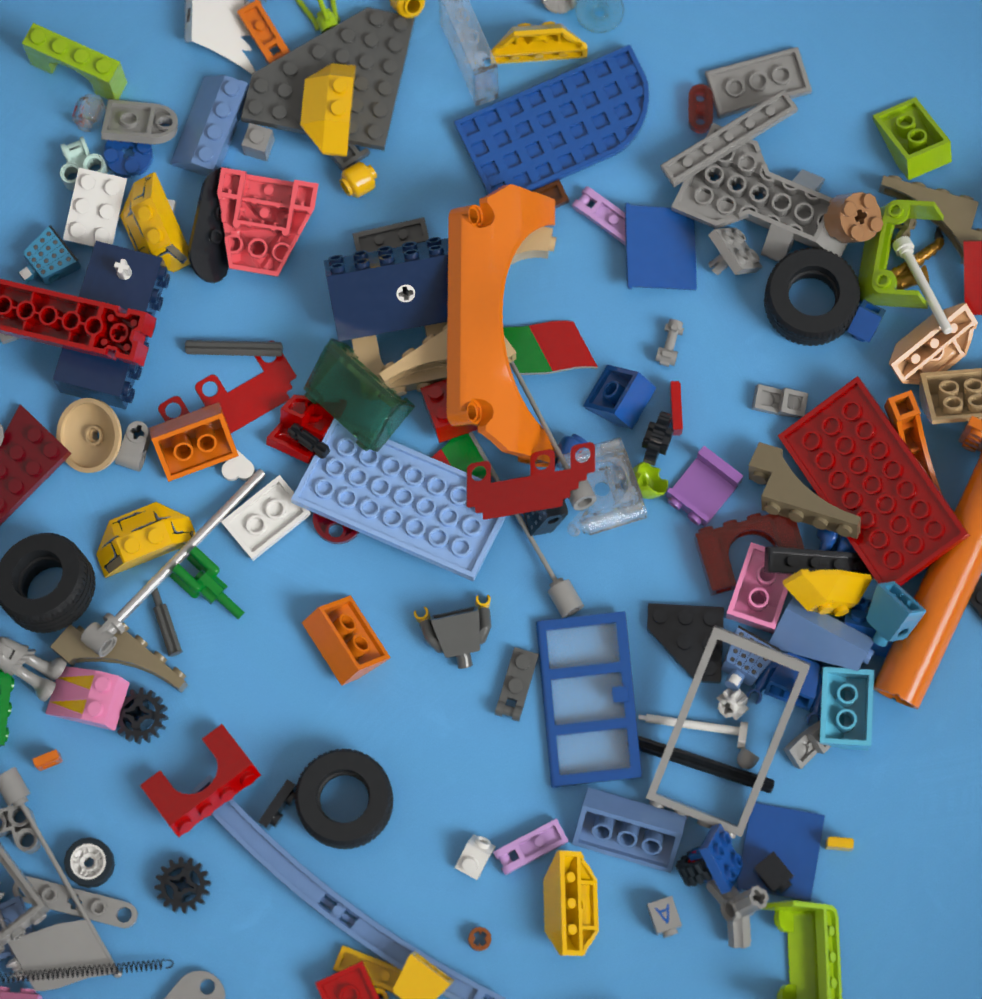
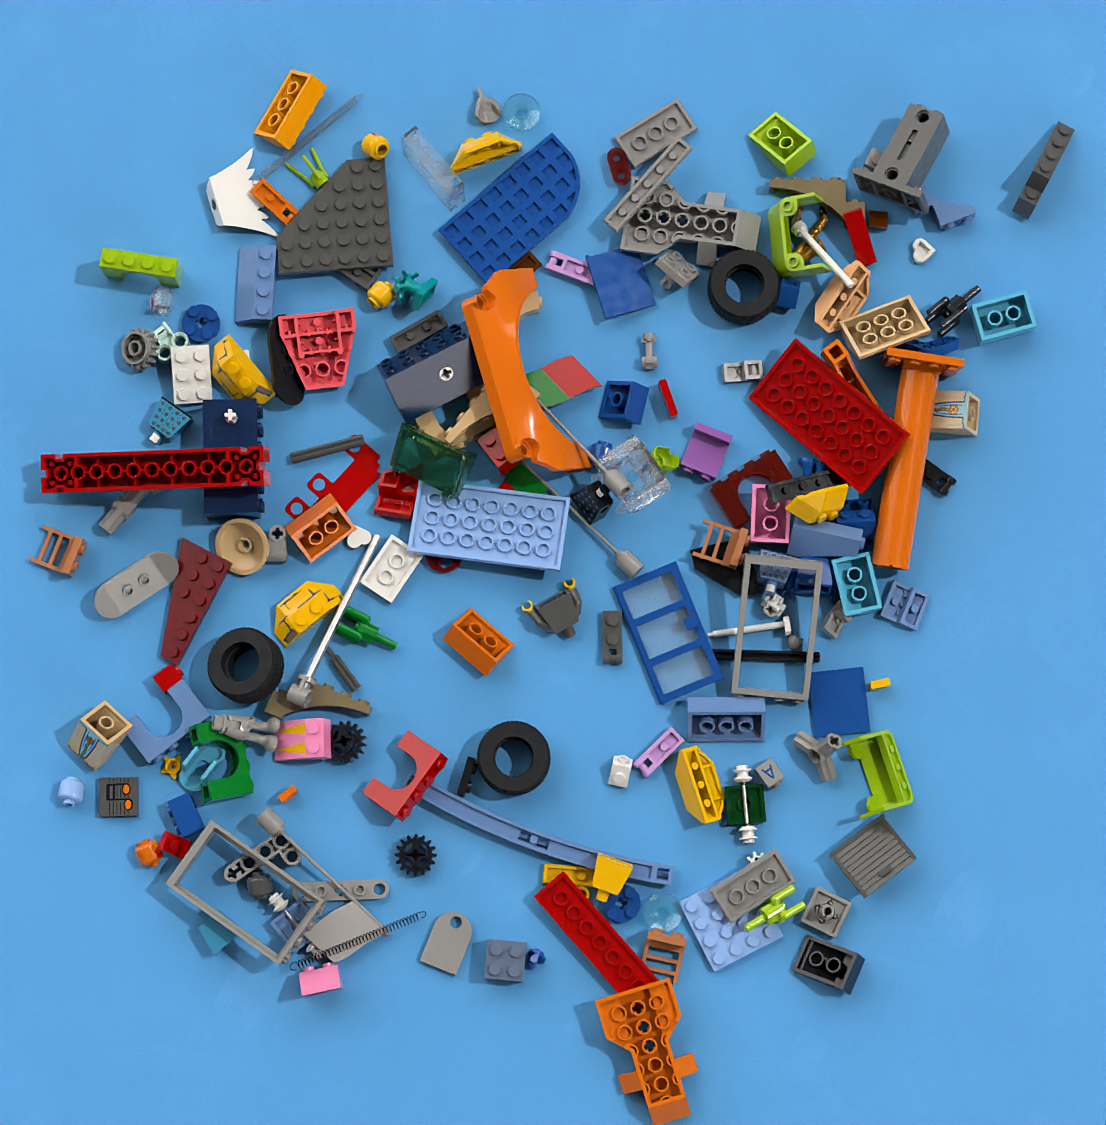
camera: 20 degrees left, 5 degrees up
wheel [64,837,115,888] -> none
light grey tile [101,99,178,144] -> none
light grey brick [242,123,275,161] -> none
black axle [288,423,330,459] -> none
yellow wedge [300,63,356,157] -> none
red piece [467,442,595,520] -> none
dark orange bush [468,927,492,951] -> none
black gear [642,411,674,466] -> none
blue plate [675,823,743,894] -> none
dark tan arch [748,442,861,539] -> none
black brick [753,852,793,894] -> none
medium nougat brick [824,192,883,243] -> none
dark azure torso [866,581,926,647] -> none
none -> light grey gear [121,328,160,370]
none -> teal piece [391,270,438,311]
none -> nougat plate [692,519,751,570]
none -> dark green plate [724,765,767,844]
none -> medium blue slope [878,580,930,630]

